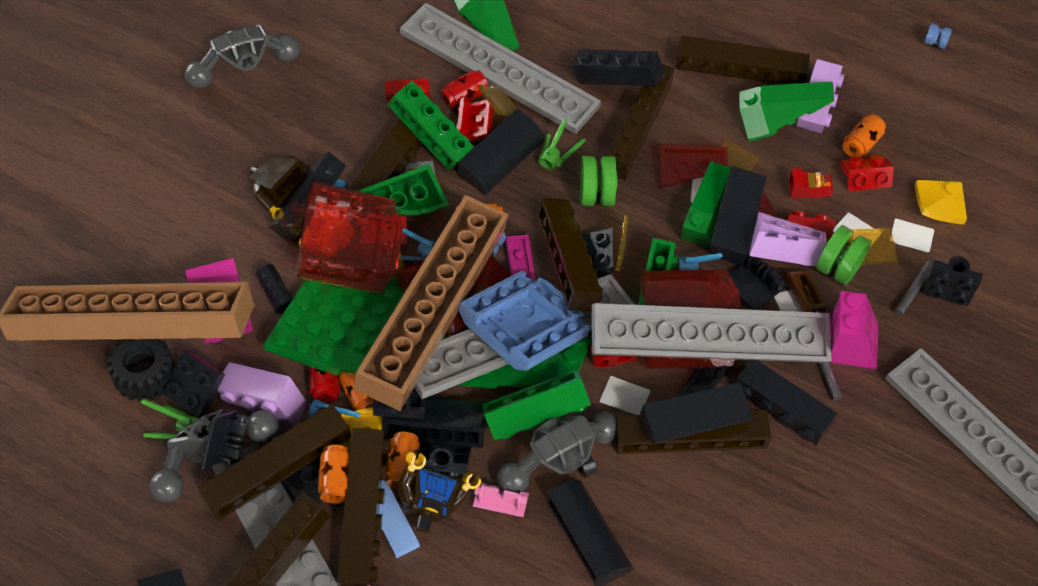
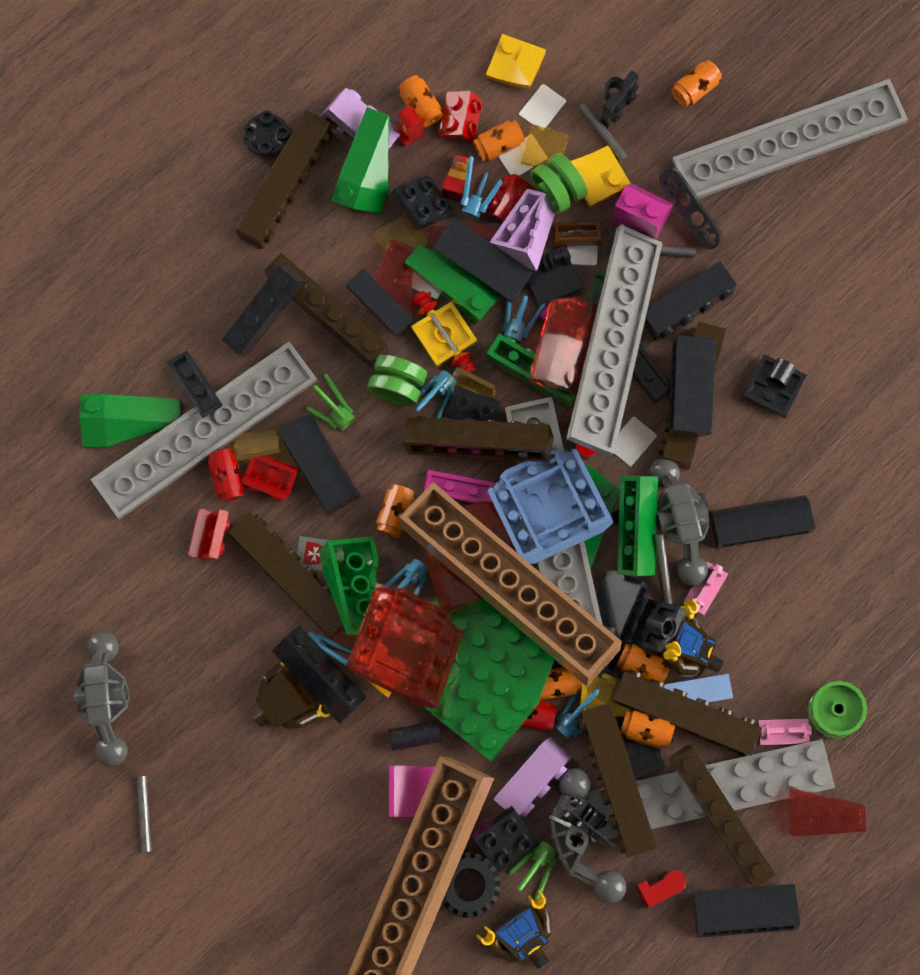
camera: 70 degrees left, 20 degrees up
green brick [387,81,474,171] -> none
none -> flat silver bar [136,776,152,853]
none -> black tile [167,350,223,419]
none -> black dish [242,110,290,157]
none -> black tile [345,268,413,337]
none -> black plate [391,175,455,231]
none -> red leg [395,106,424,148]
none -> yellow plate [411,291,478,377]
none -> dark azure plant [415,371,457,419]
none -> dark azure plant [460,156,503,218]
none -> orange piece [473,120,525,162]
none -> torso [476,890,552,969]
none -> yellow plate [571,146,631,209]
none -> red leg [636,870,686,908]
none -> flat silver bar [654,532,673,604]
none -> black beam [659,168,722,249]
none -> orange piece [671,60,722,107]
none -> black plate [742,354,807,418]

